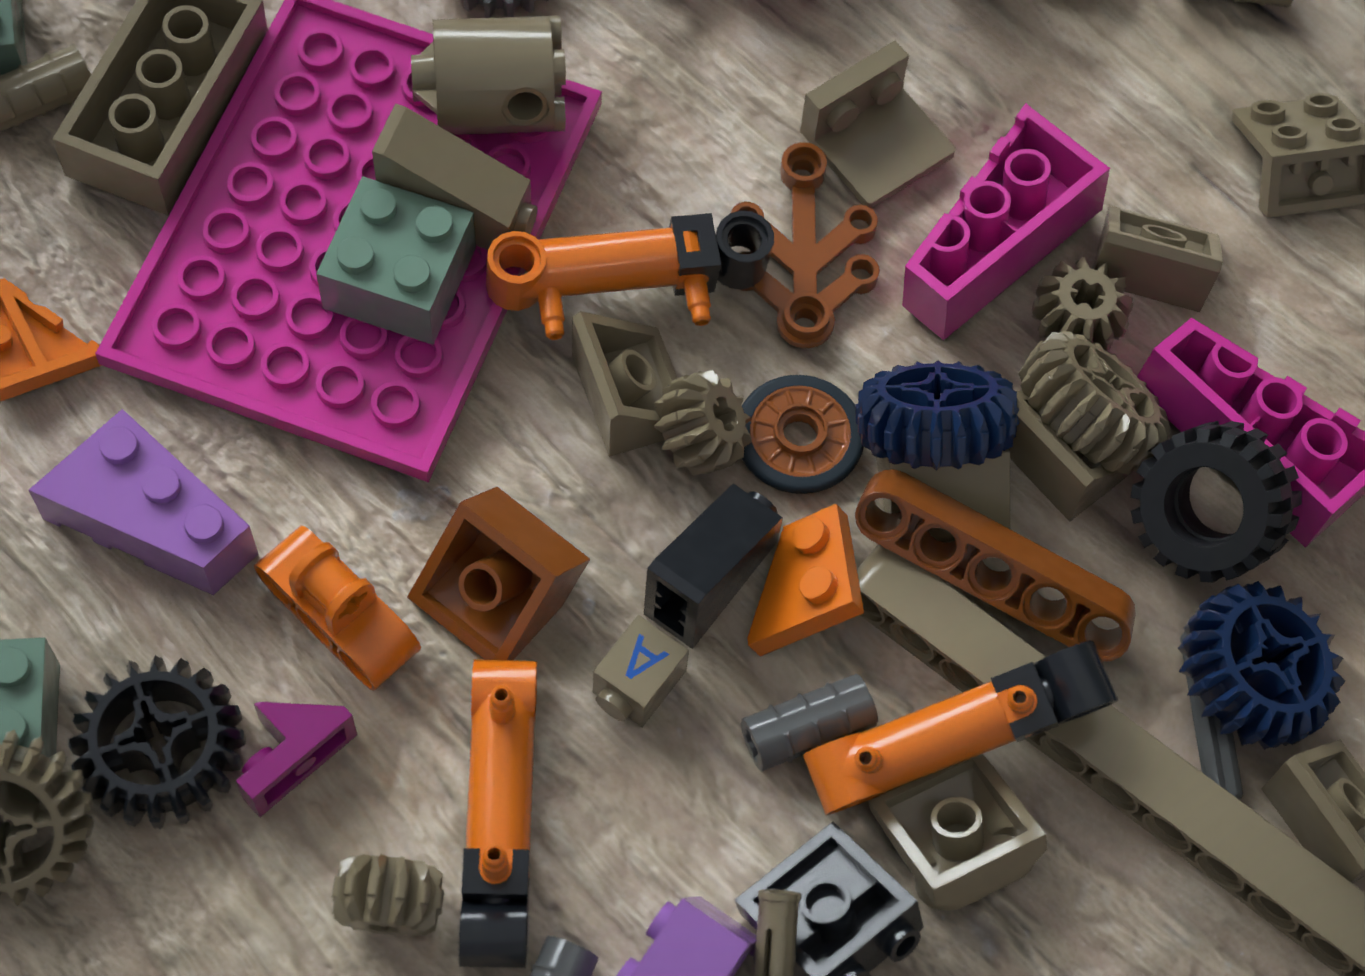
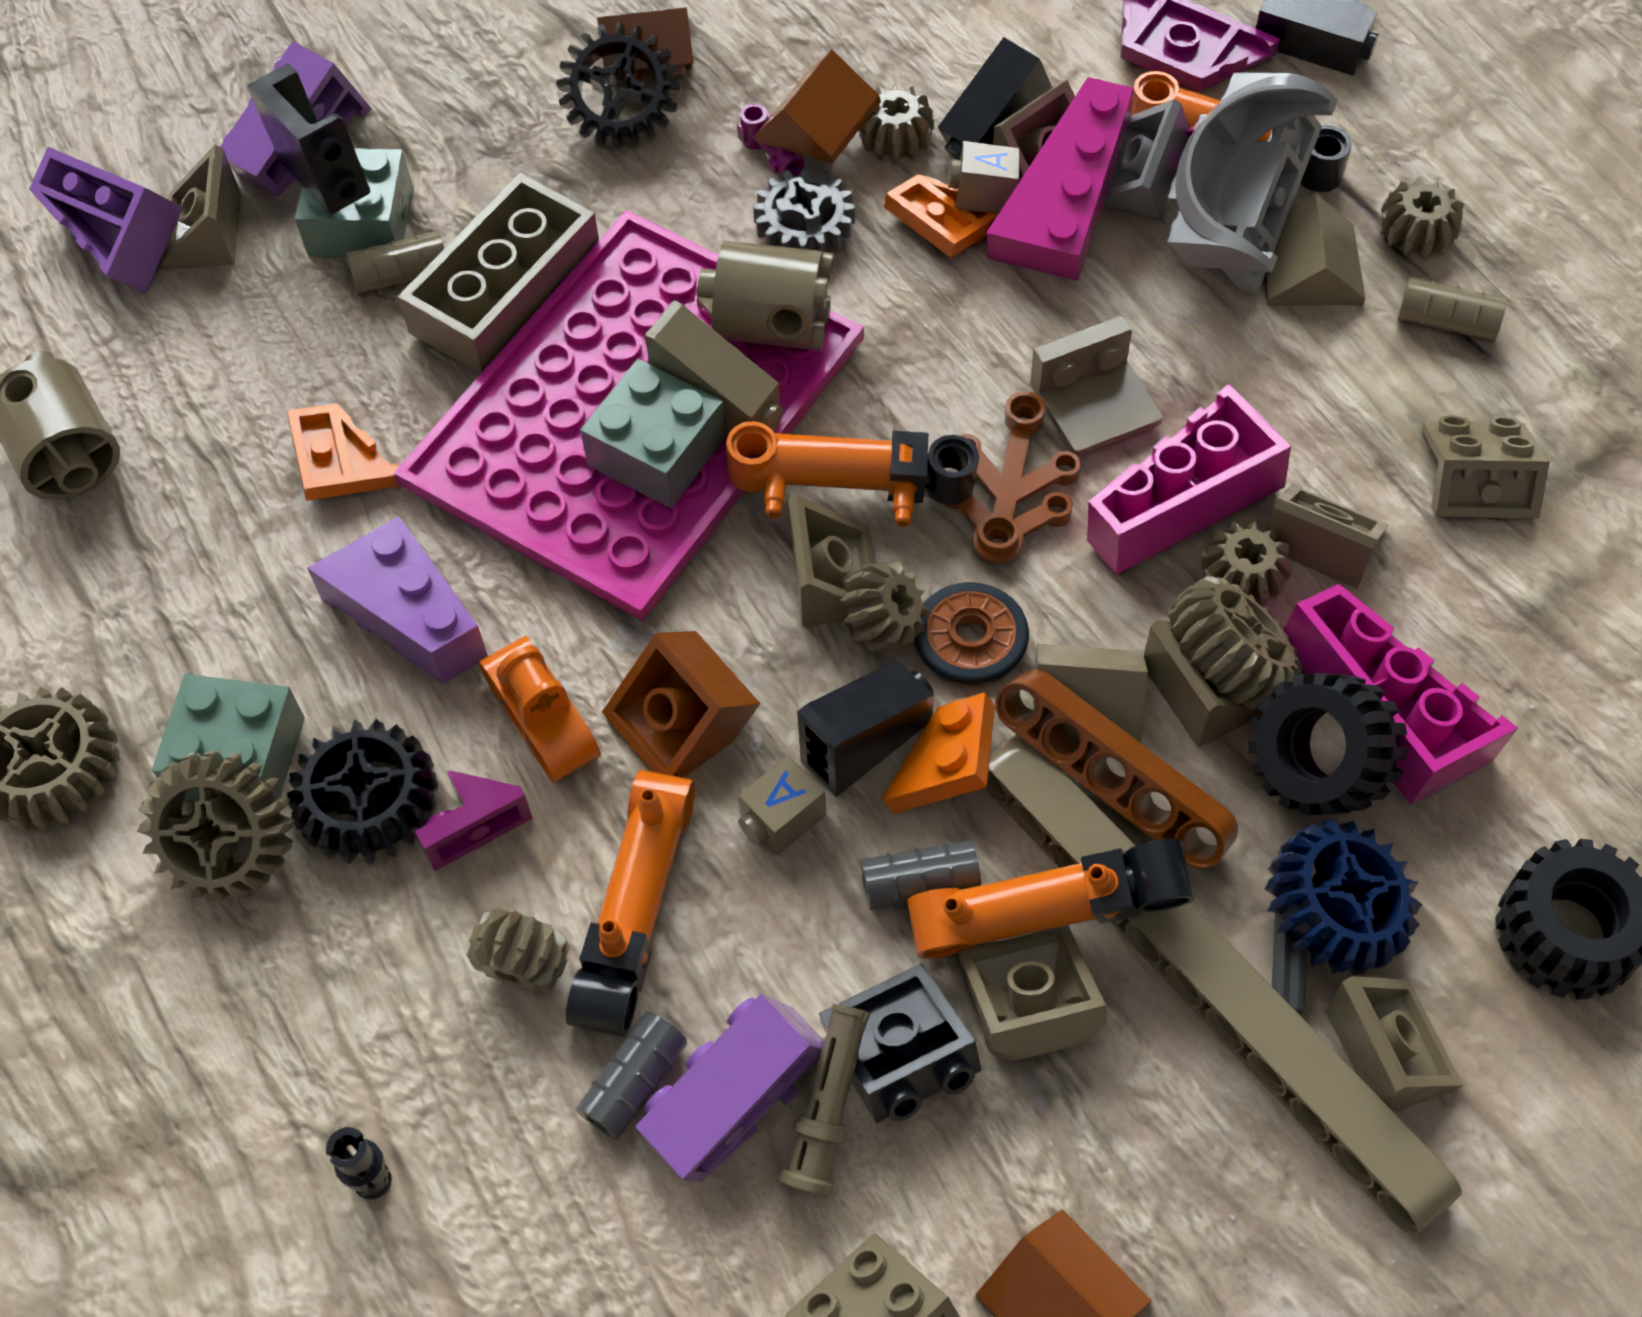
camera: 20 degrees right, 5 degrees down
dark blue gear [855,360,1019,471] -> none

